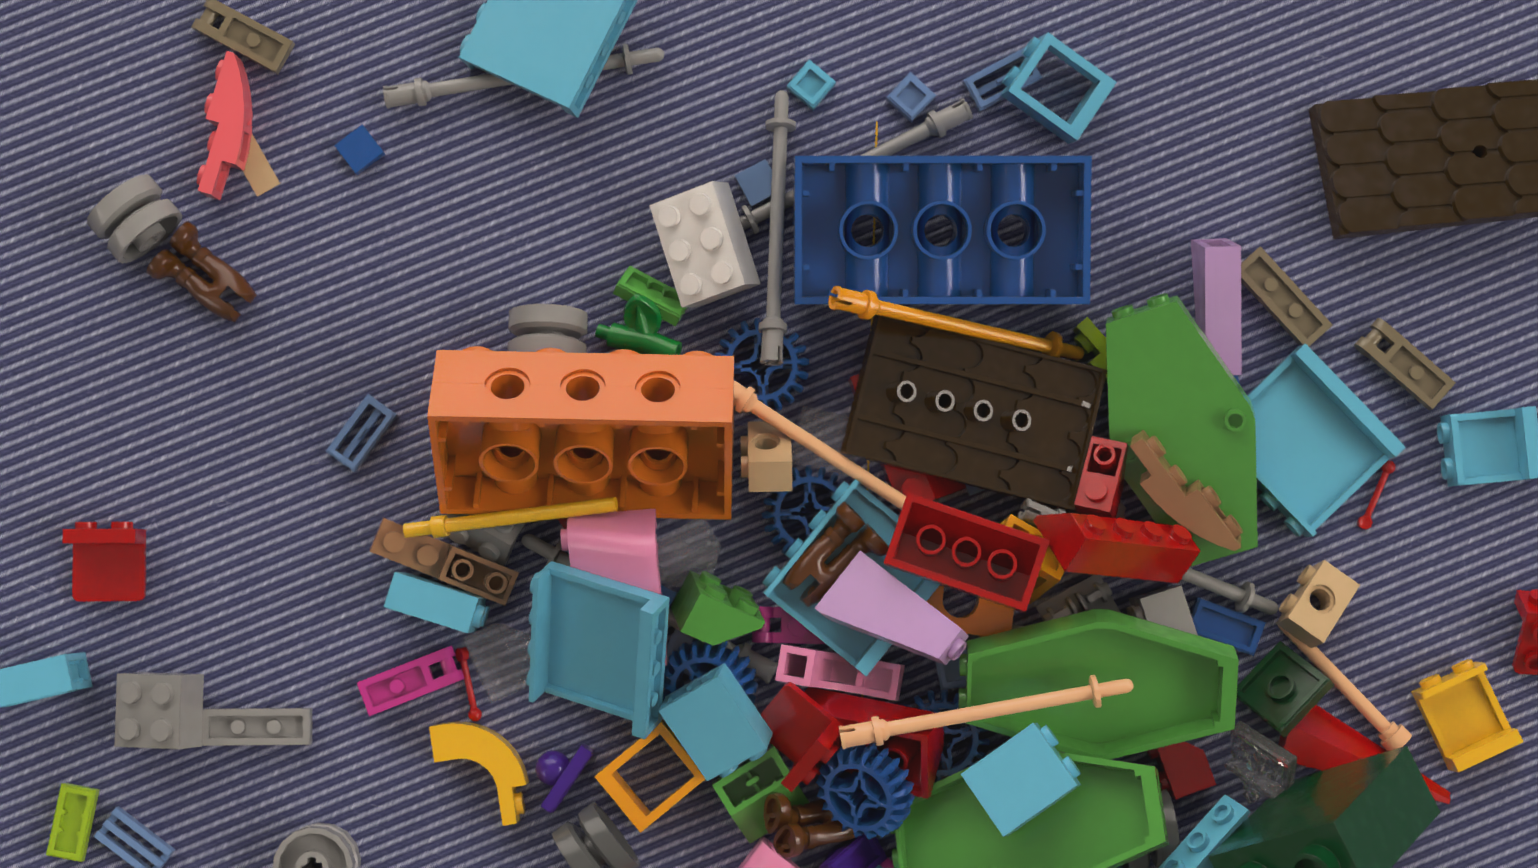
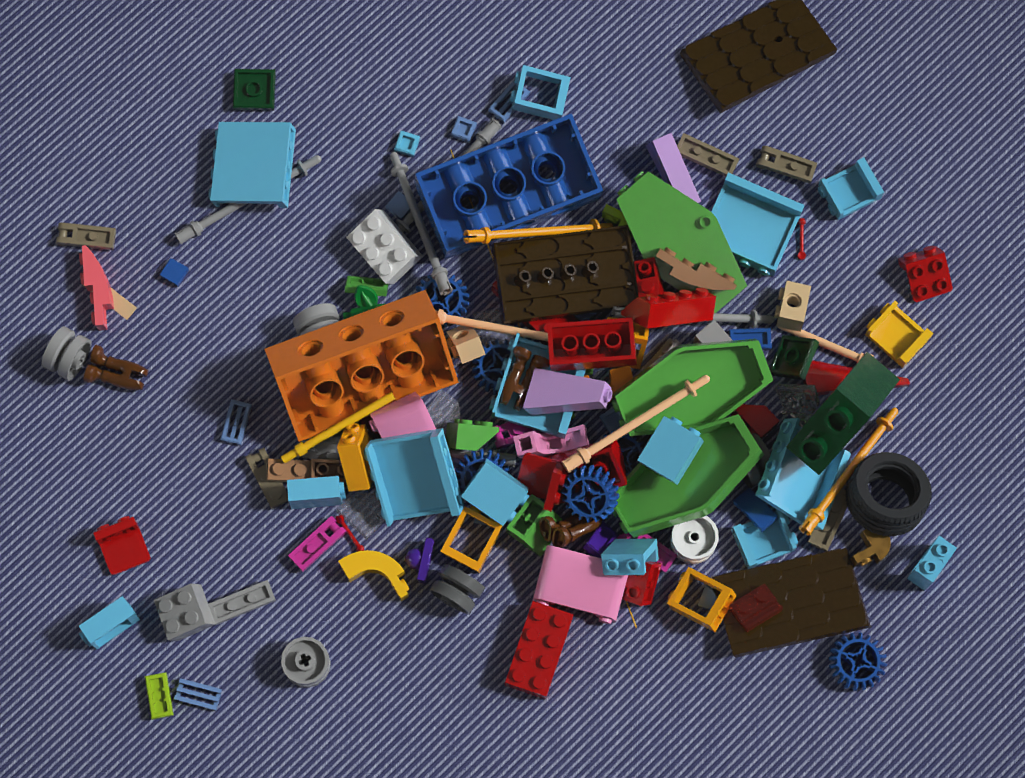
camera: 20 degrees left, 10 degrees down
none -> dark tan plate [245,447,288,509]
none -> light orange window [337,423,372,492]

